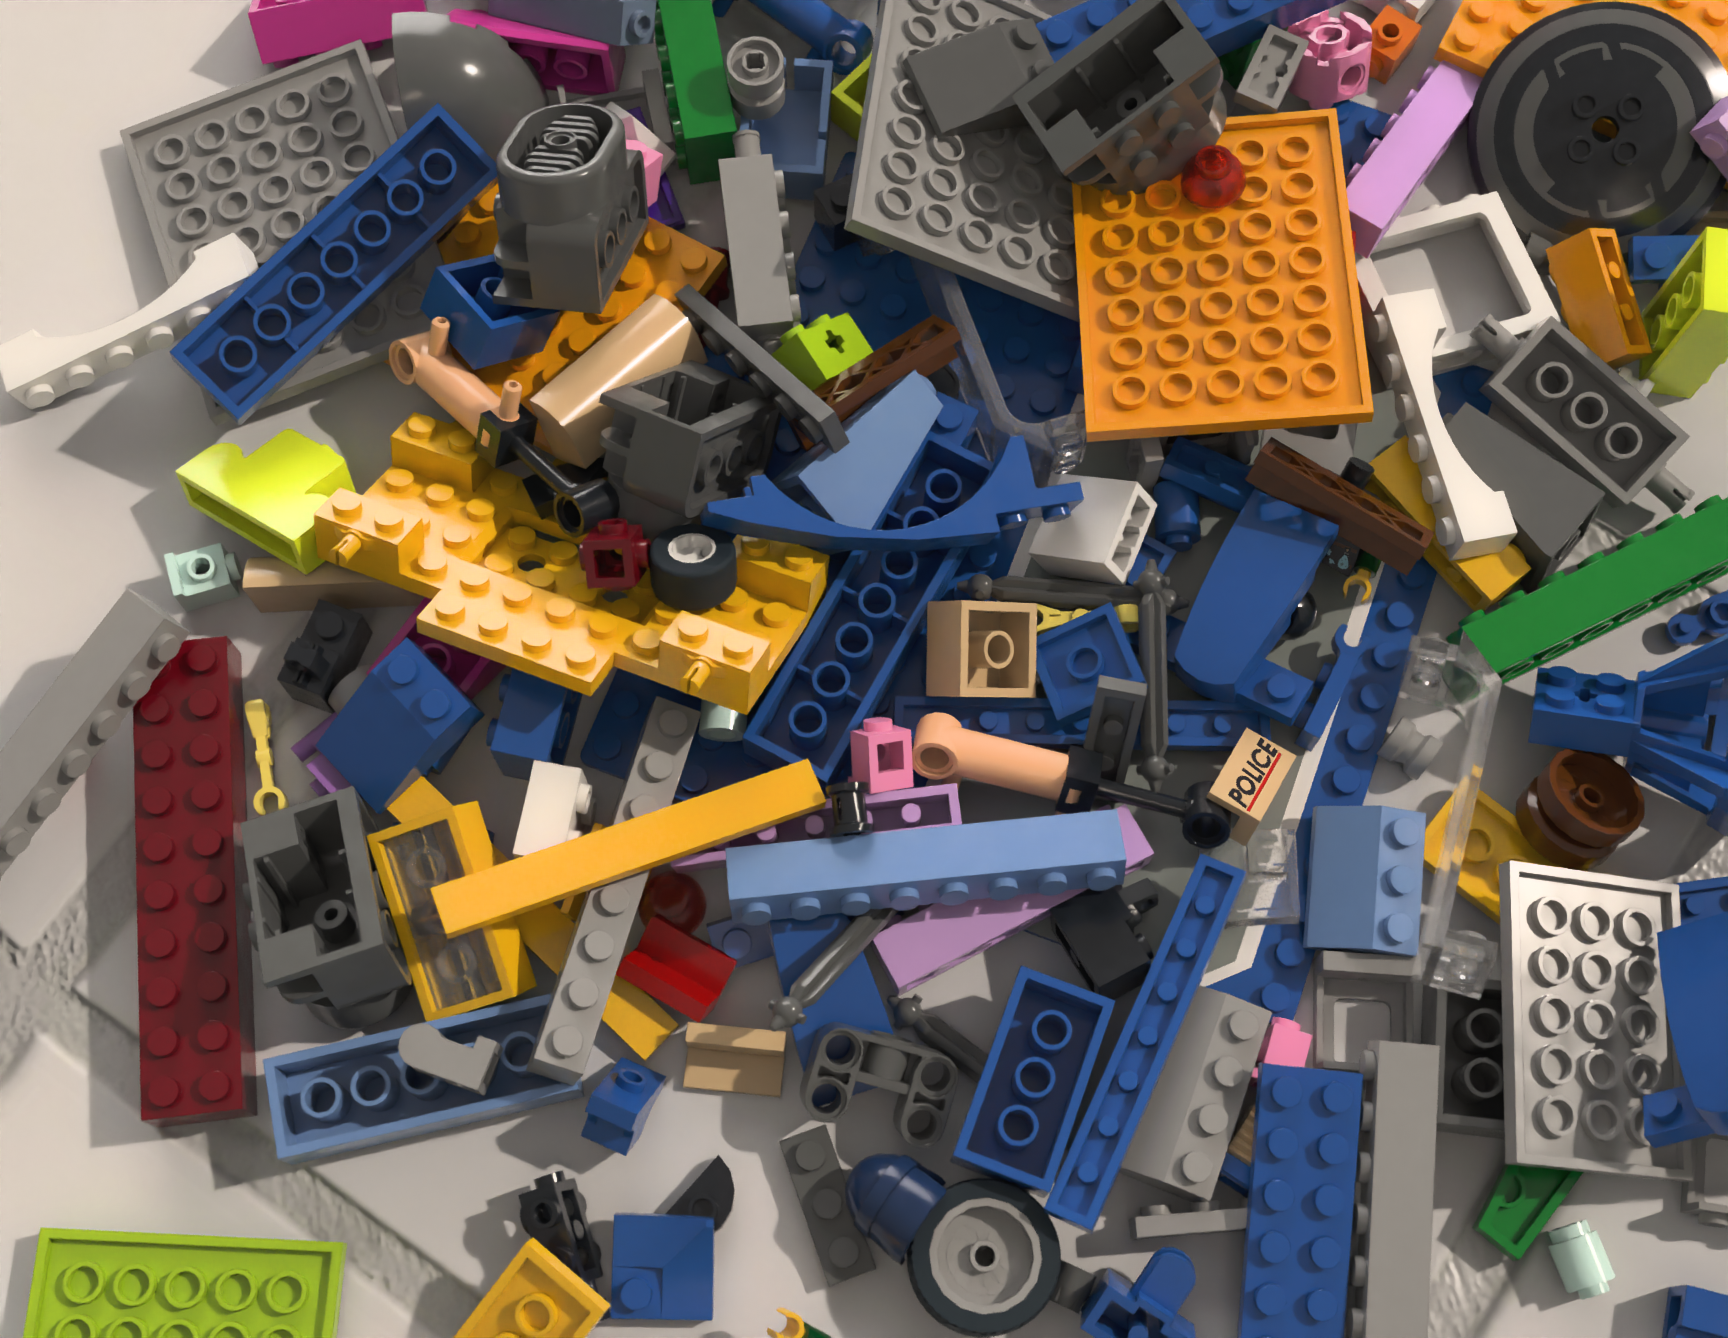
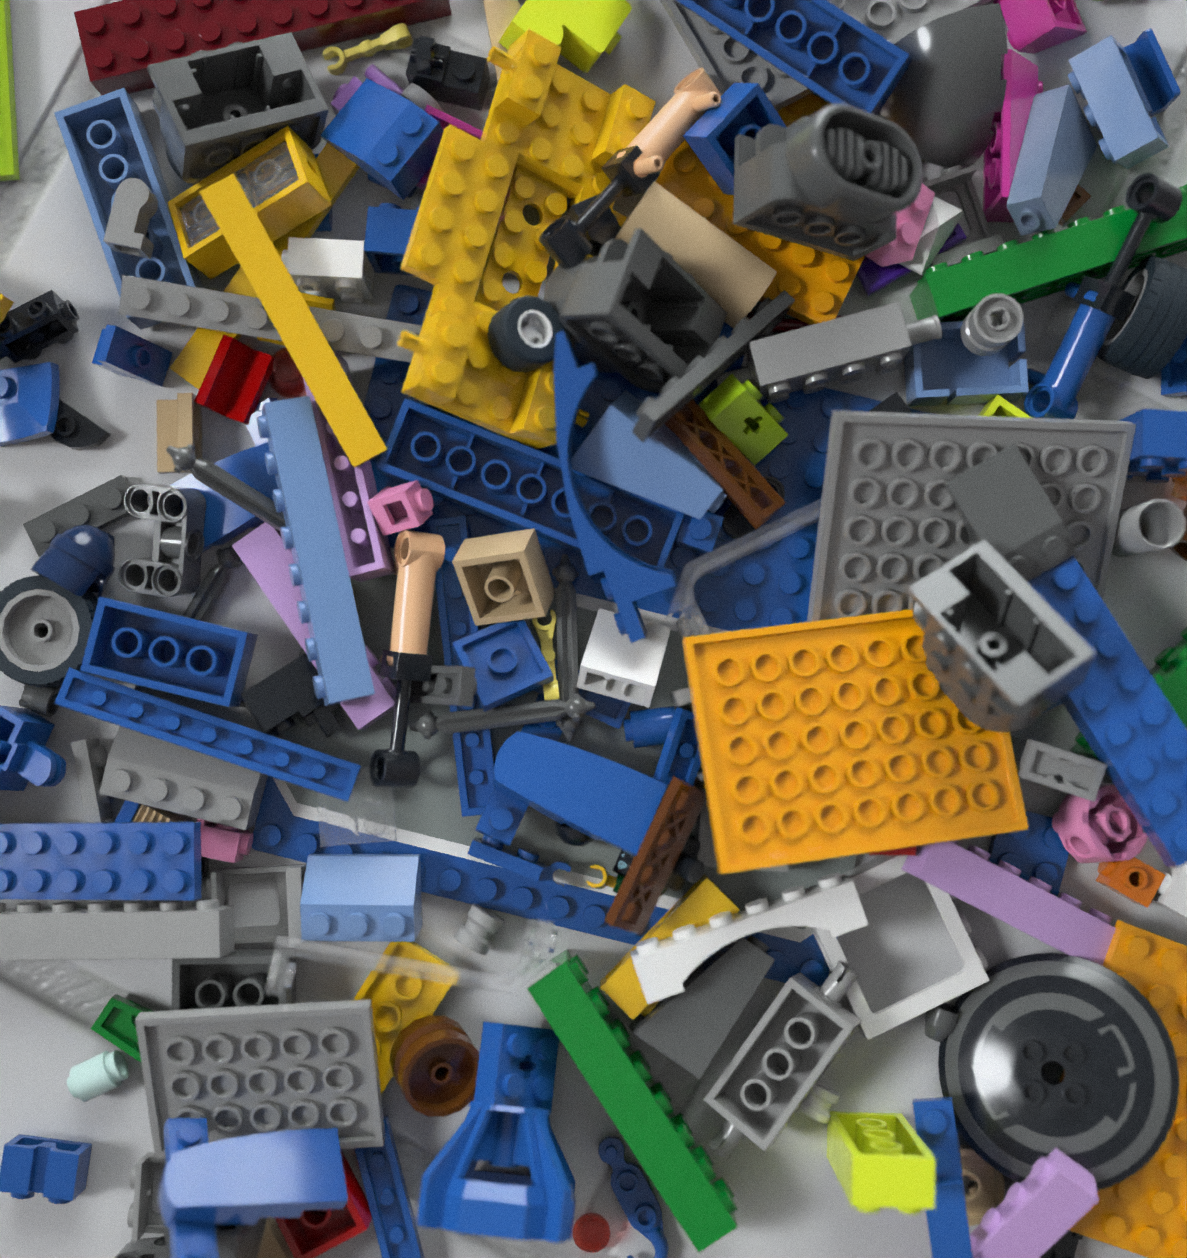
camera: 90 degrees right, 15 degrees up
dark red brick [579,518,651,592] -> none
black bush [826,782,874,837] -> none
clear red piece [1180,145,1246,209] -> none
tan panel [1206,728,1296,846] -> none
light orange brick [1546,228,1653,370] -> none

